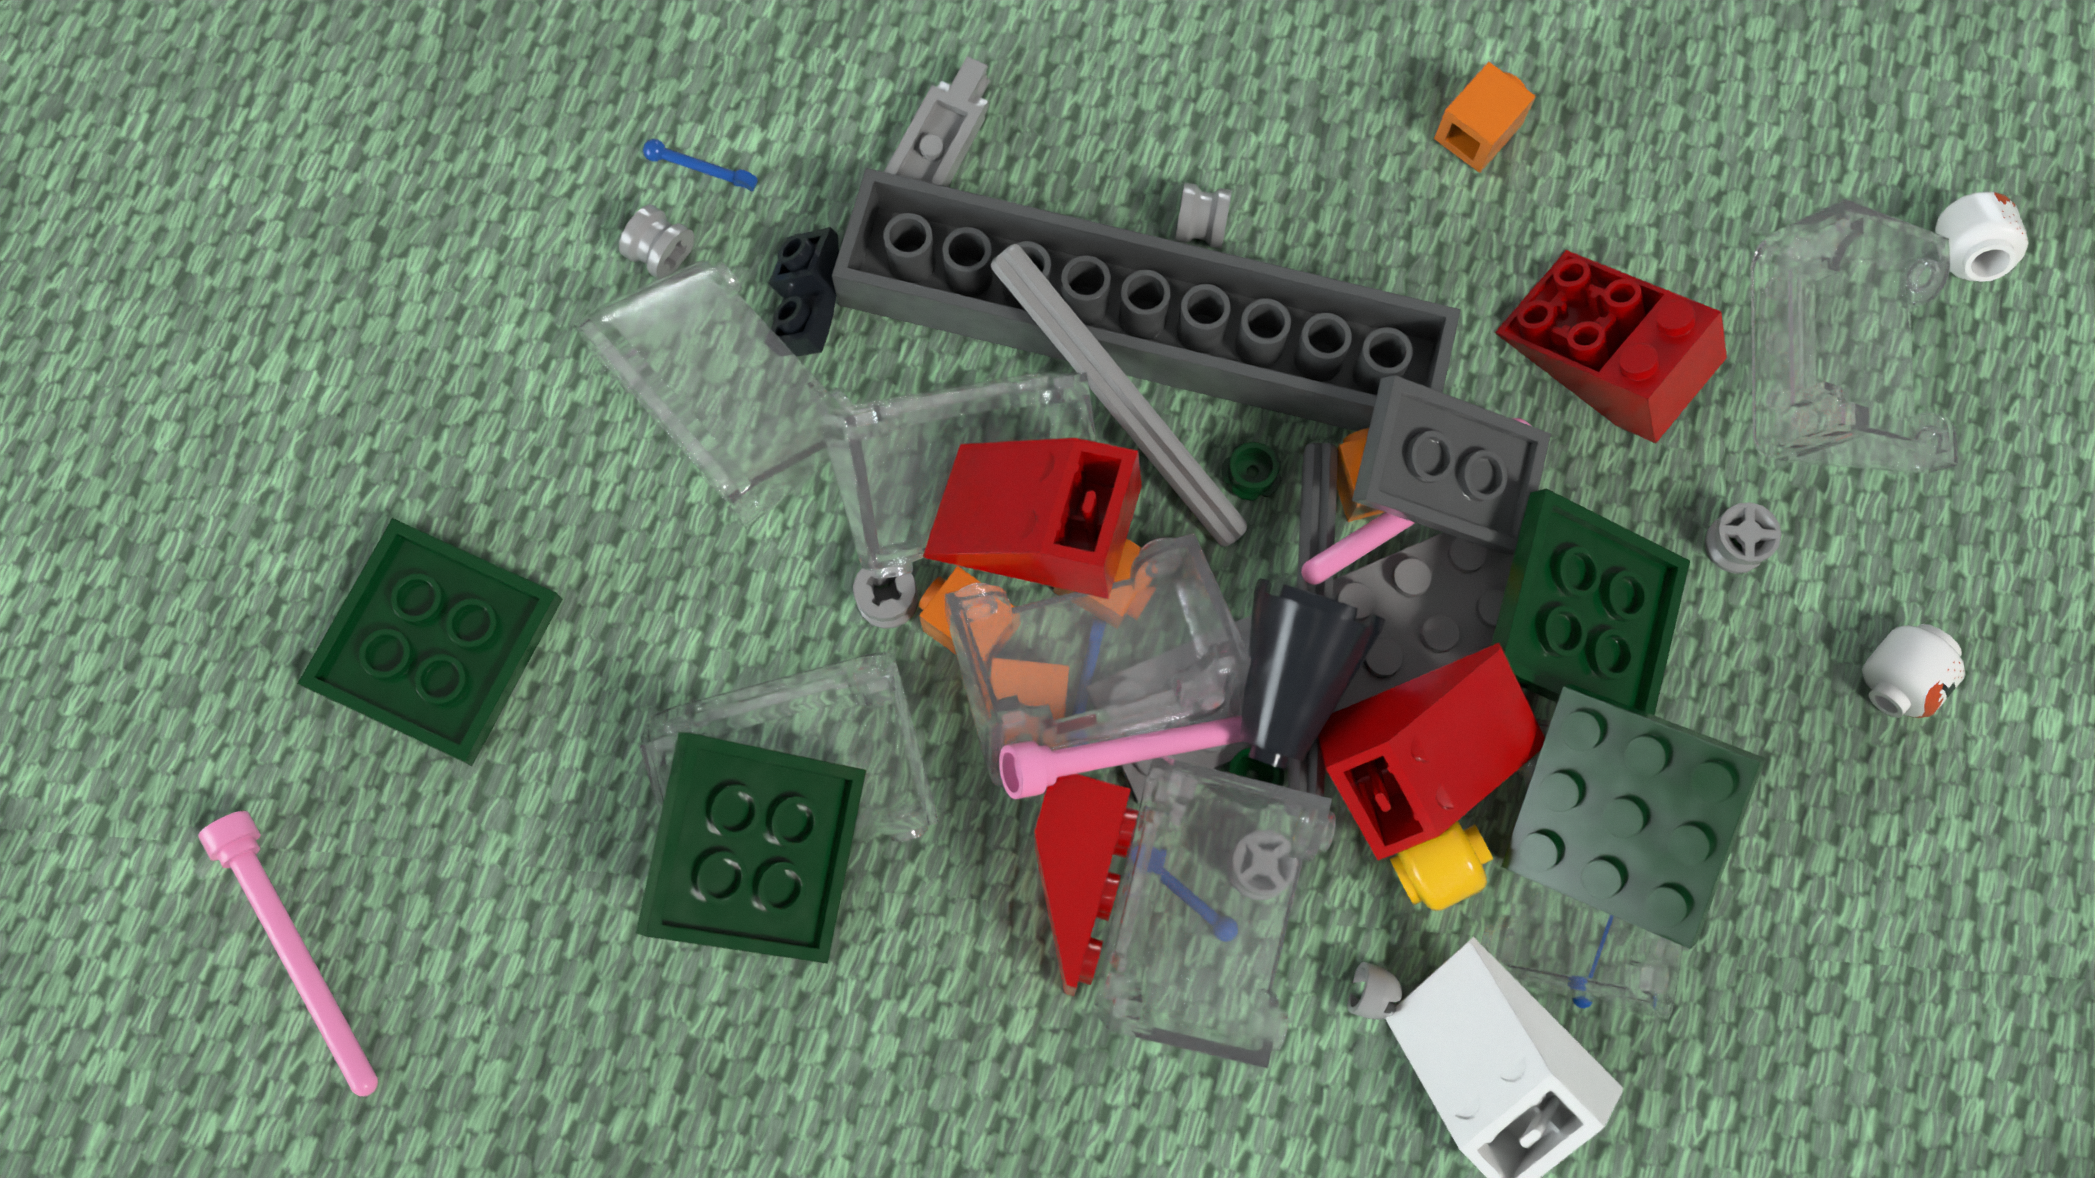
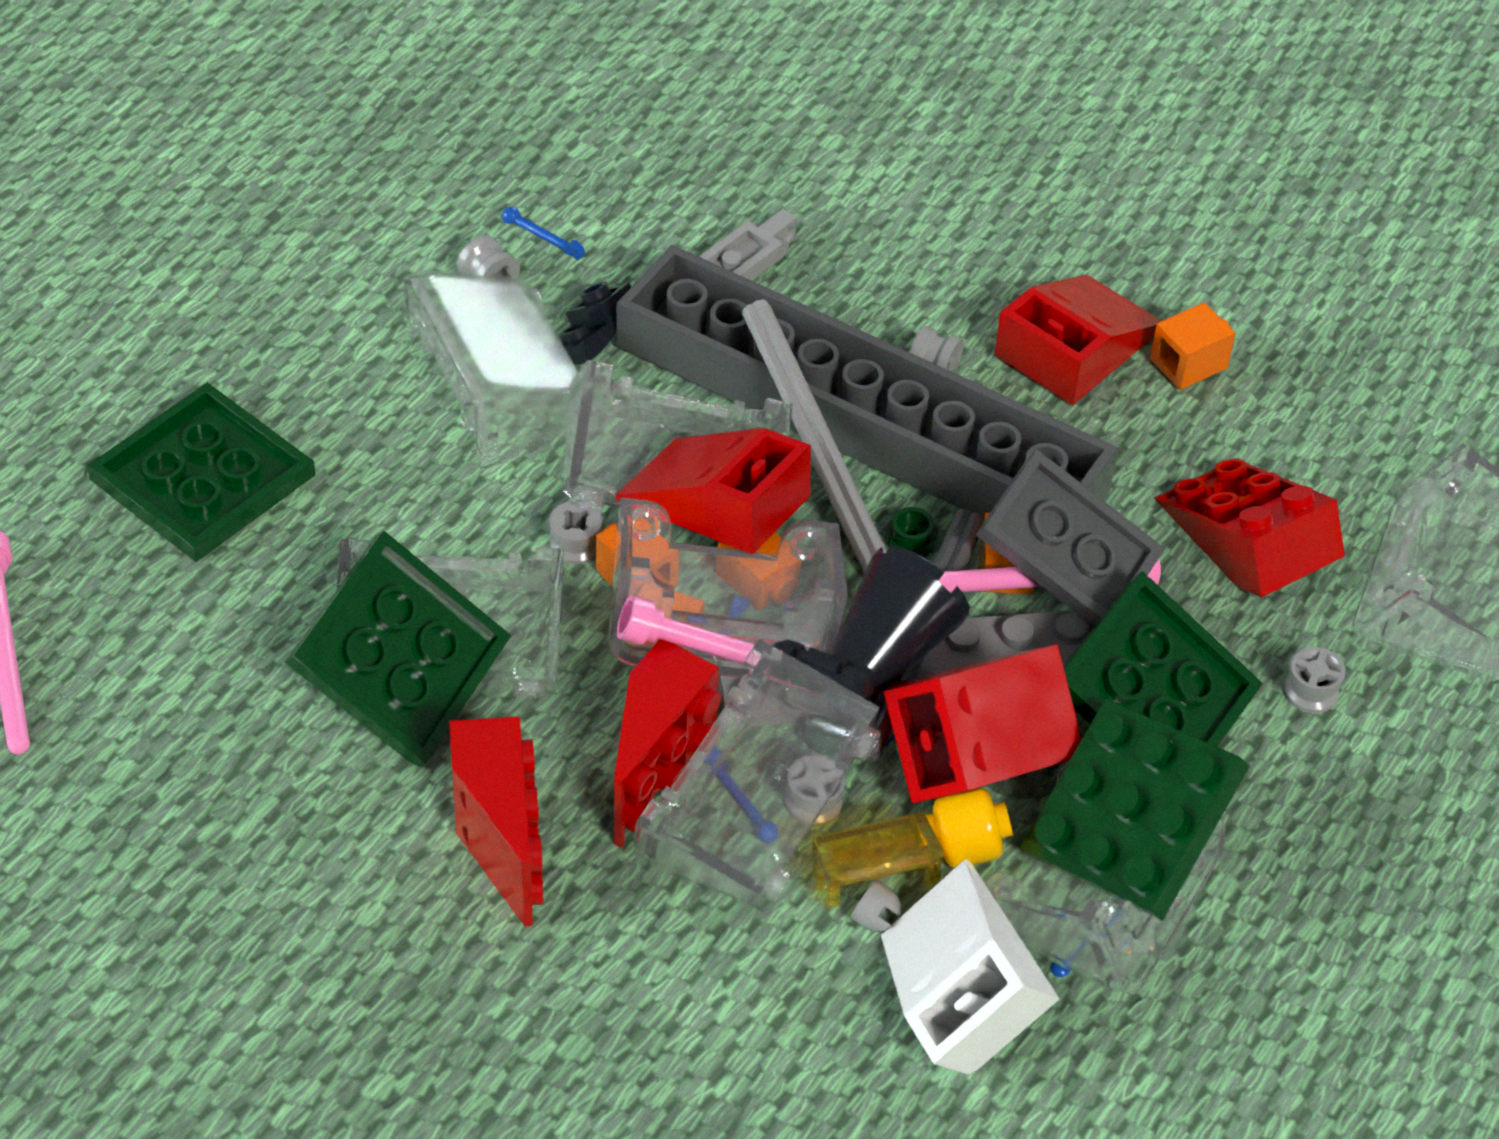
camera: 15 degrees right, 25 degrees down
white head [1862,624,1965,718] -> none
none -> red slope [449,716,544,926]
none -> black axle [770,639,876,700]
none -> clear yellow hinge [812,812,943,909]
none -> red slope [994,274,1162,405]

